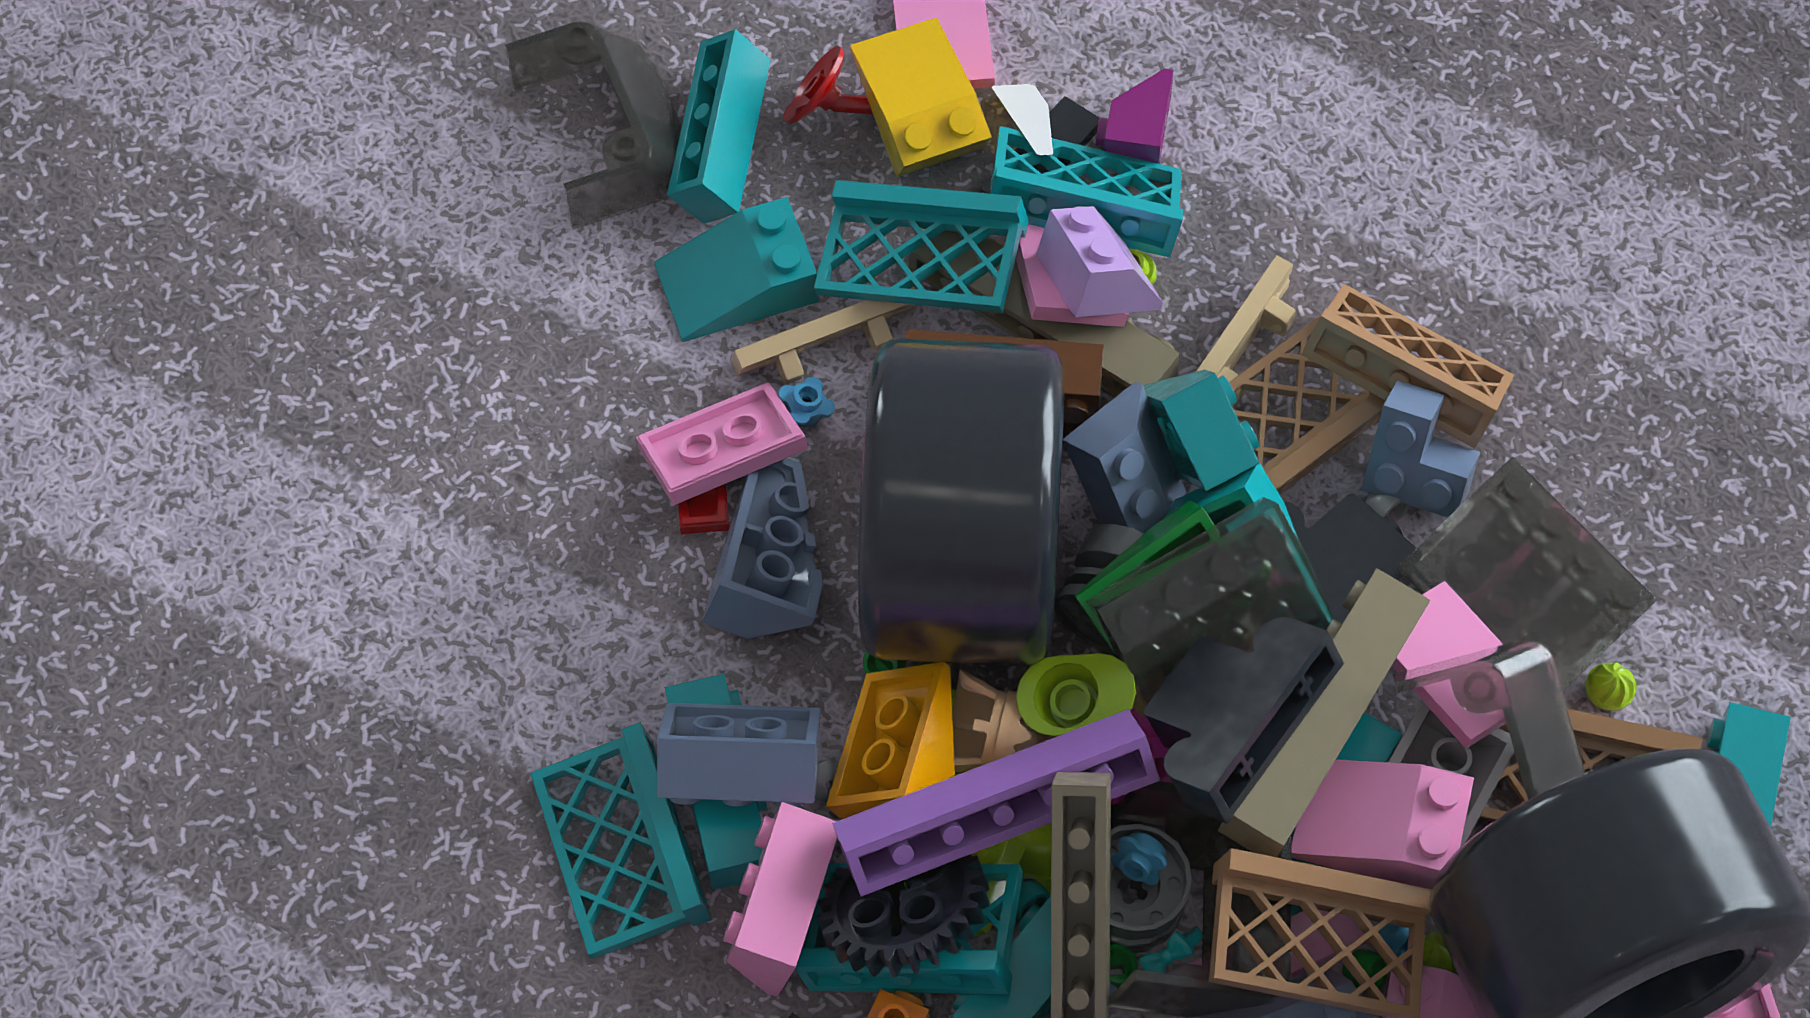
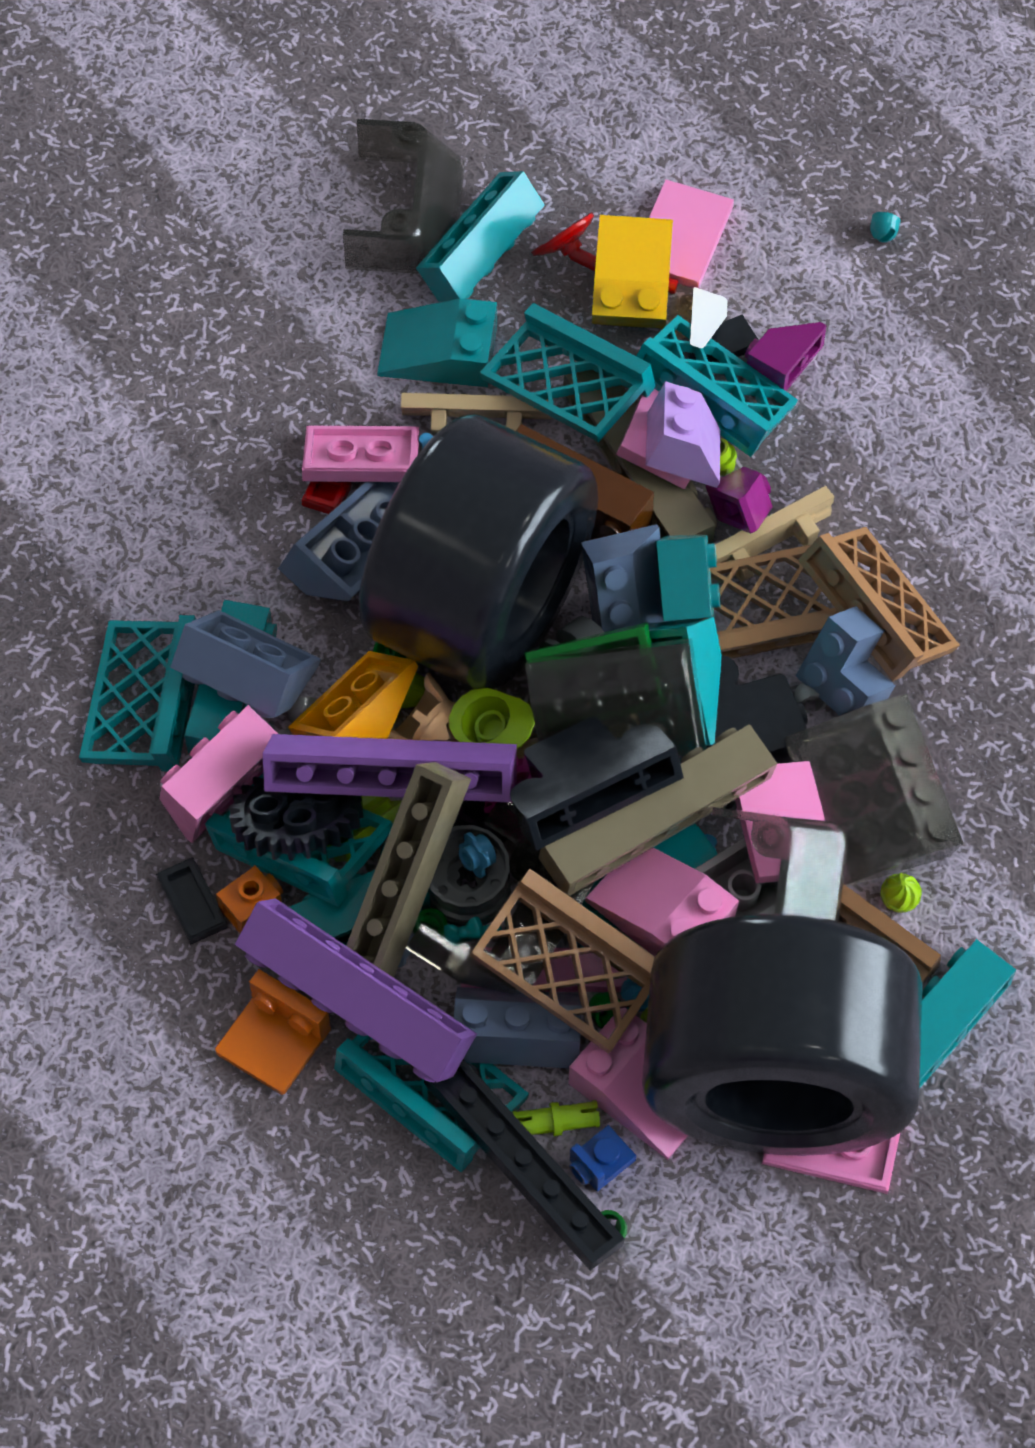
camera: 25 degrees right, 0 degrees up
none -> magenta slope [705,467,773,534]

